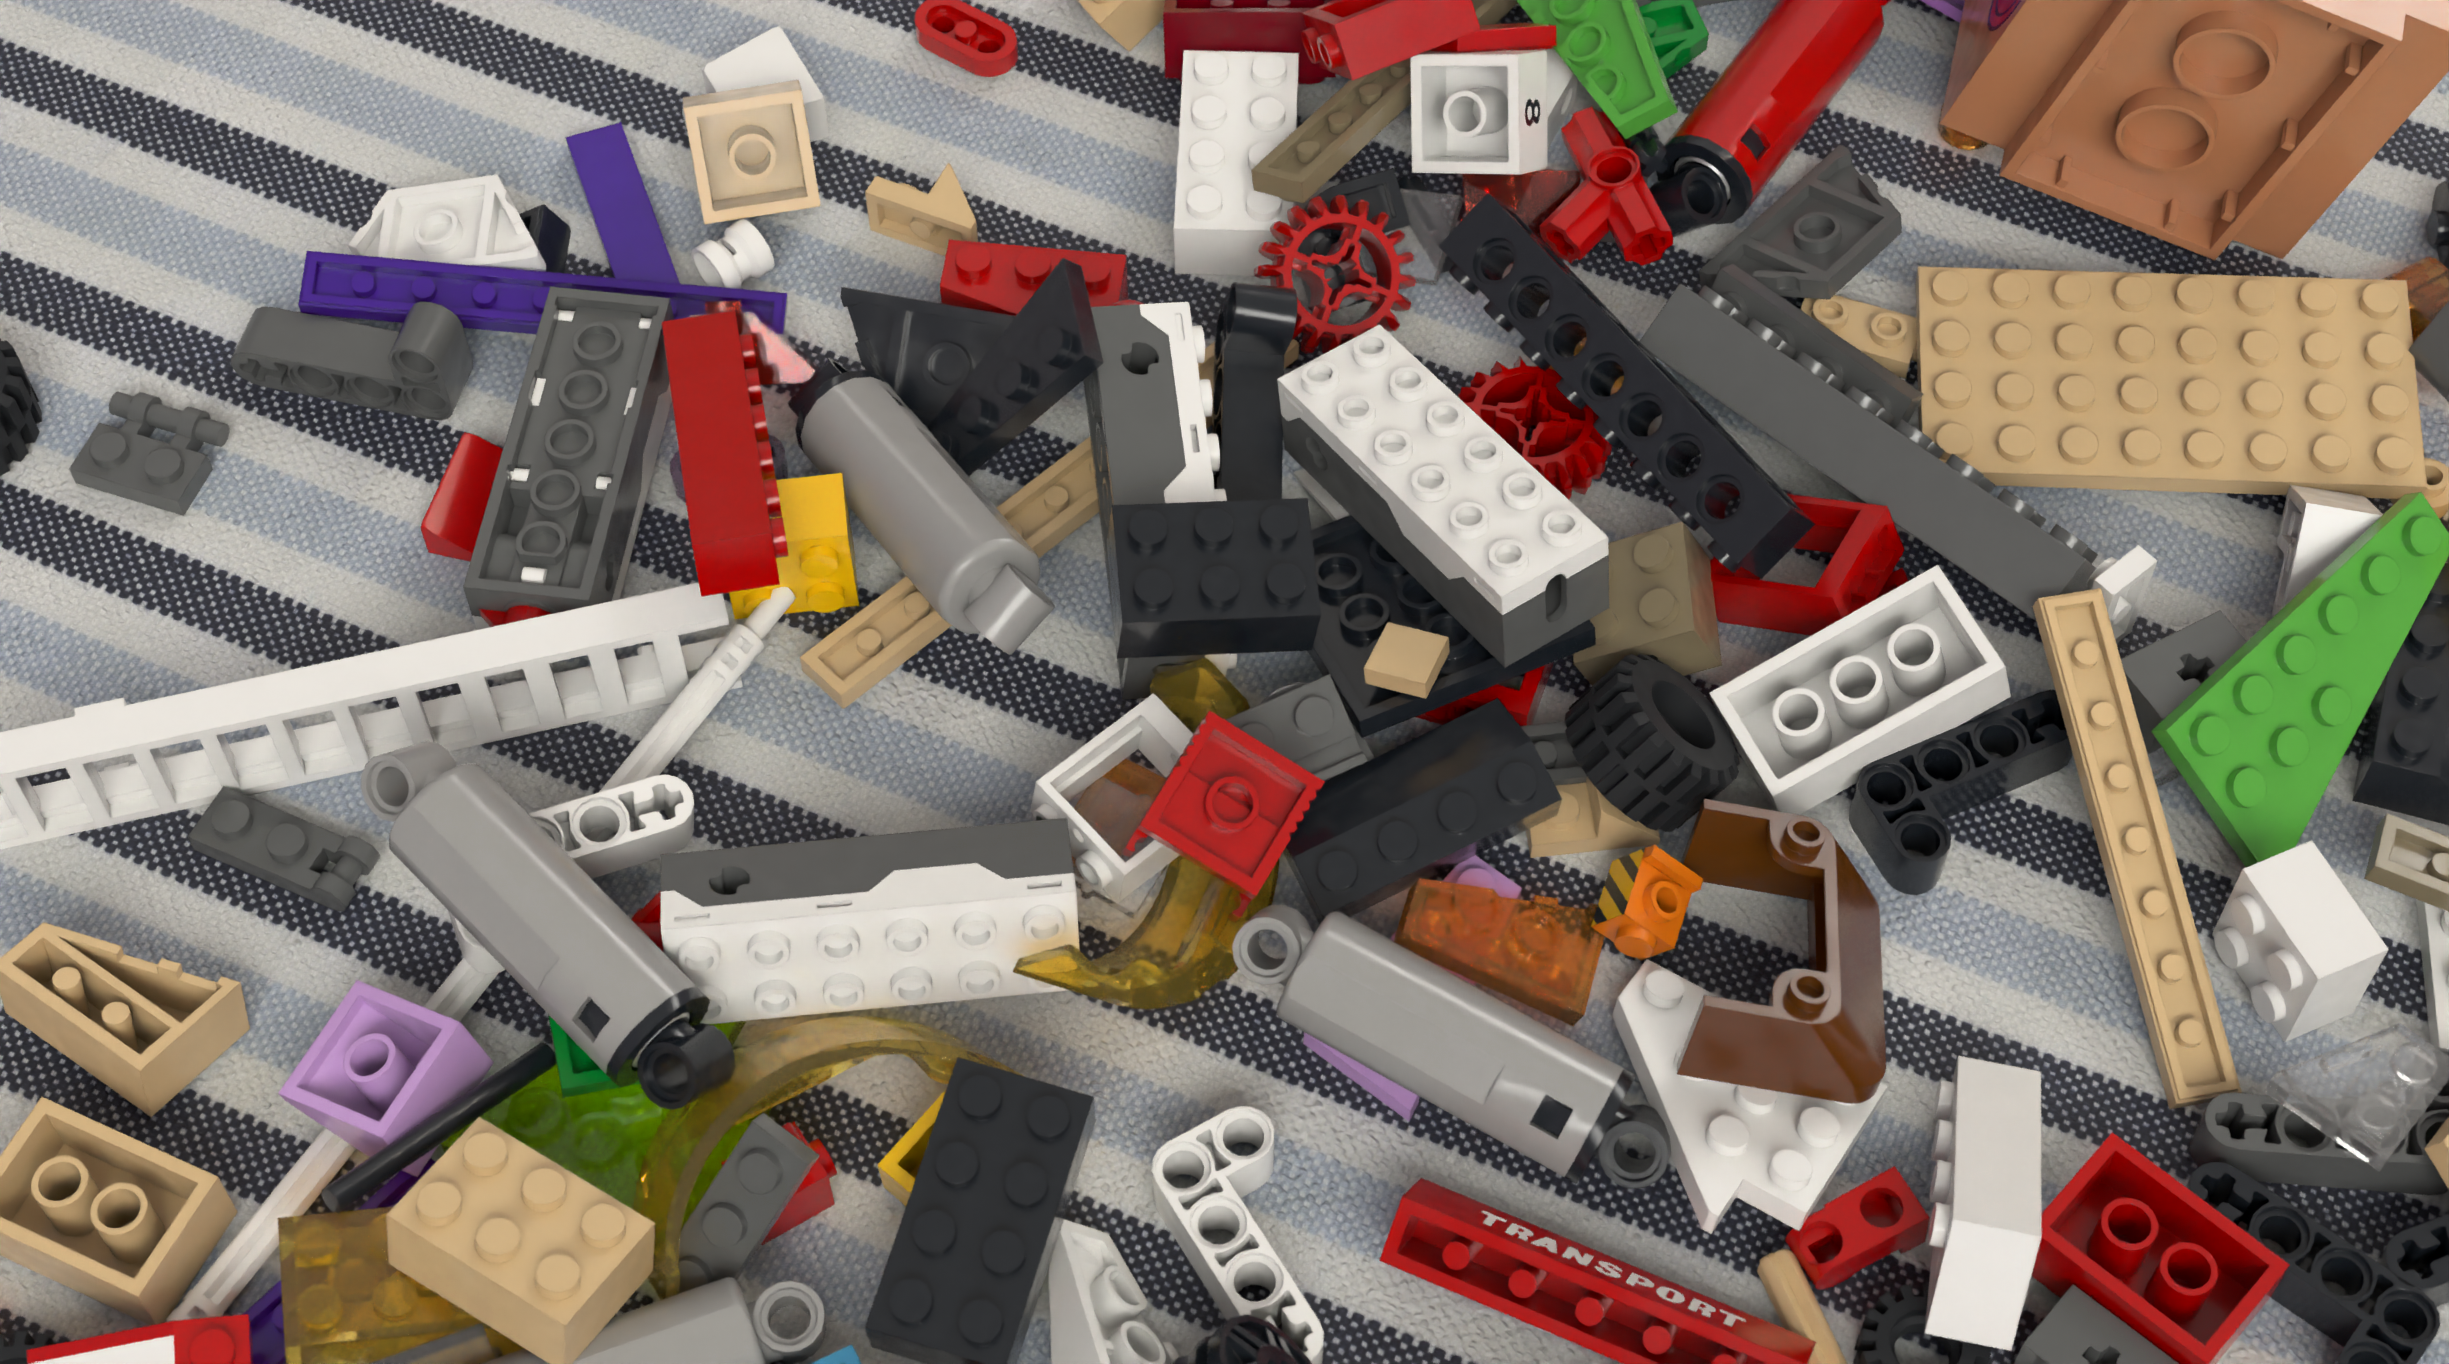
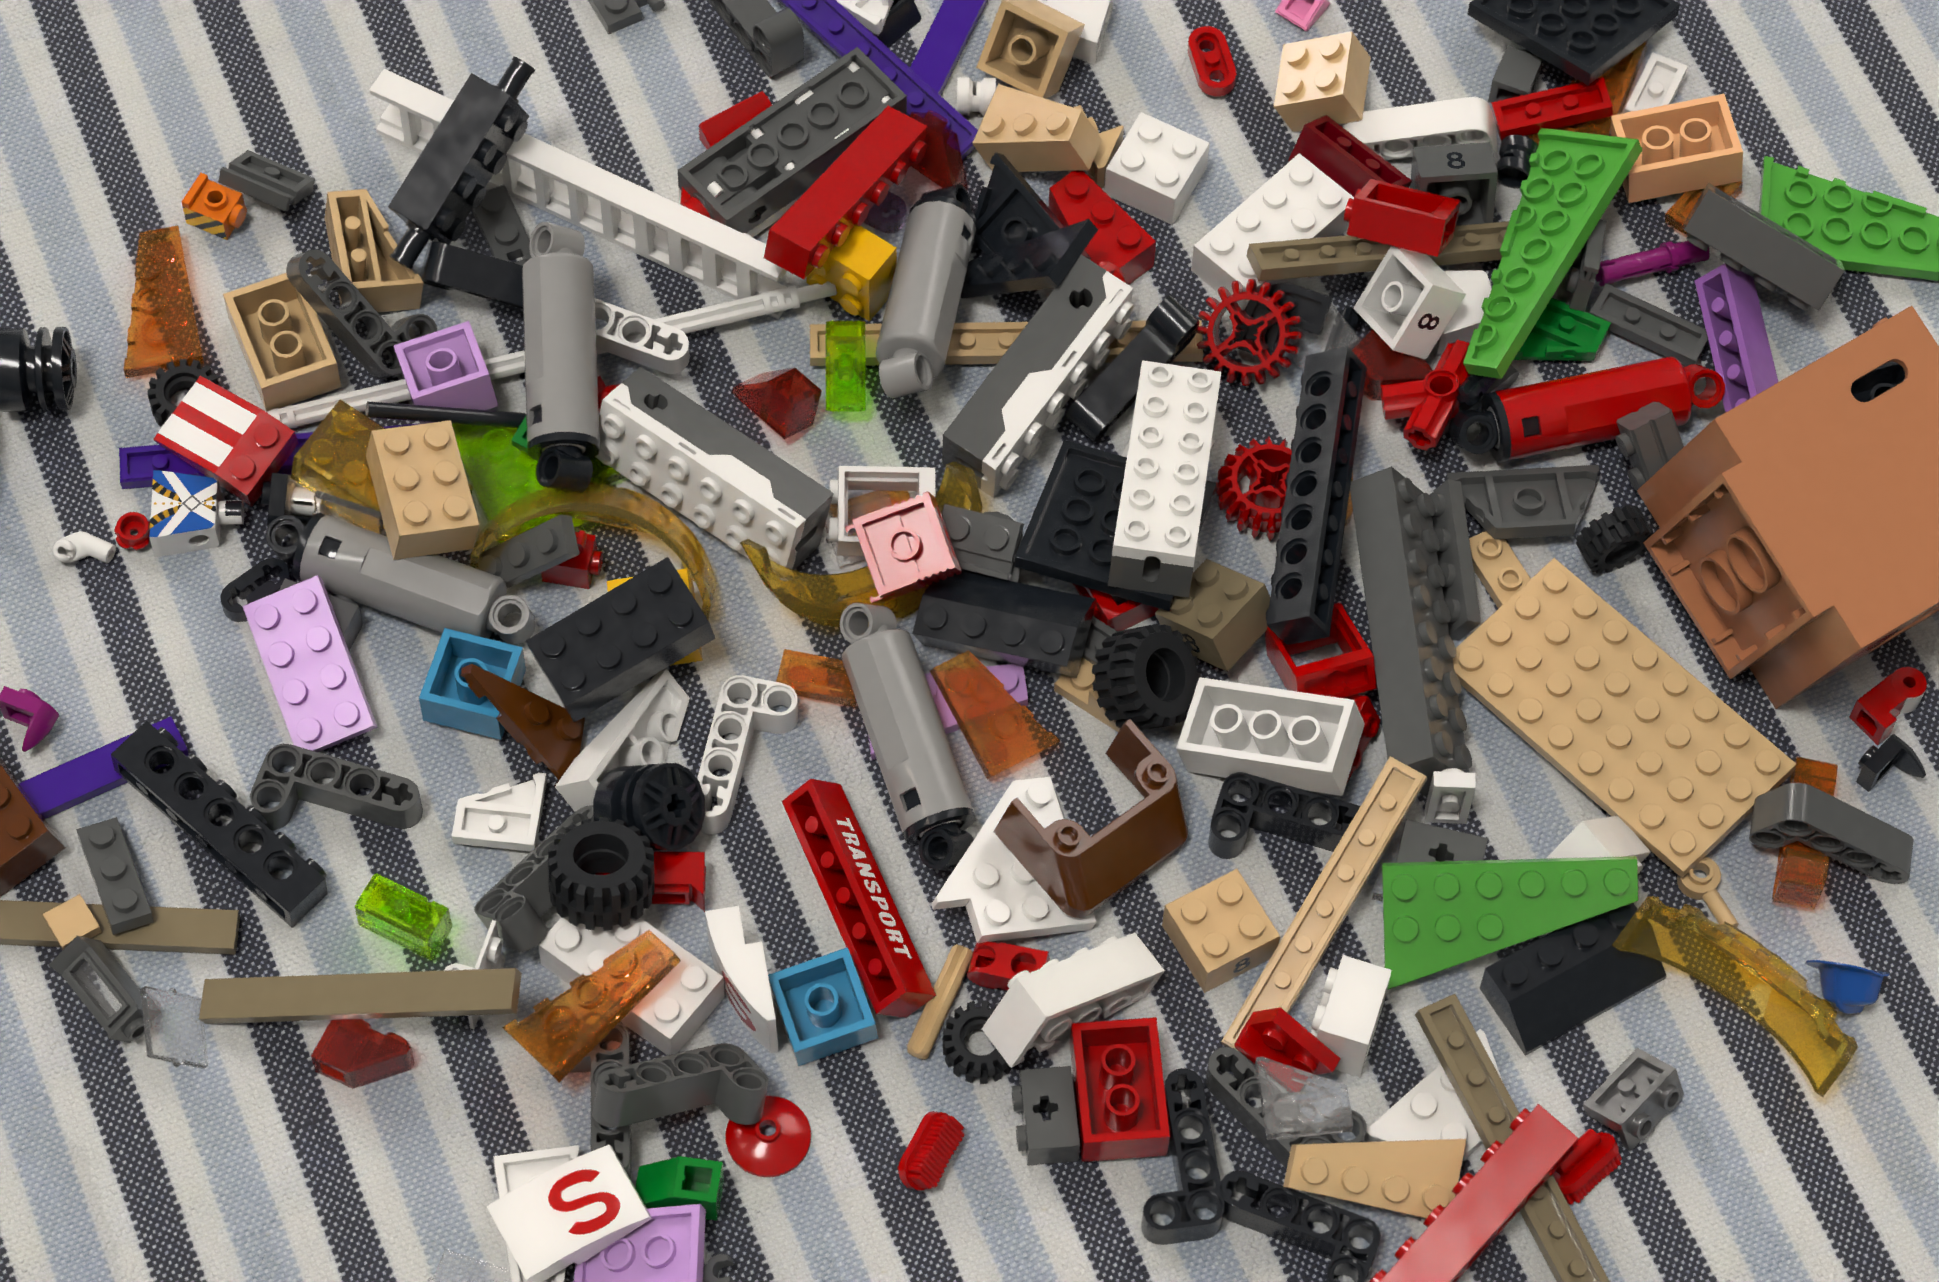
camera: 40 degrees right, 5 degrees up
black brick [1107,498,1321,659] -> none
tan tile [1364,622,1450,699] -> none
red tile [1431,23,1556,53] -> none
orange brick [1591,844,1703,961] -> none
none -> dark grey beam [286,249,438,378]
none -> black brick [388,56,535,270]
none -> black beam [420,241,523,309]
none -> clear red slope [732,367,822,440]
none -> clear orange plate [776,649,857,707]
none -> clear neon green brick [825,321,866,412]
none -> tan wedge [972,84,1102,172]
none -> white brick [1104,112,1210,225]
none -> tan brick [1162,869,1280,993]
none -> red bracket [1234,1007,1341,1095]
none -> black tyre [1576,505,1654,574]
none -> dark grey brick [1616,402,1684,491]
none -> red leg [1849,667,1927,746]

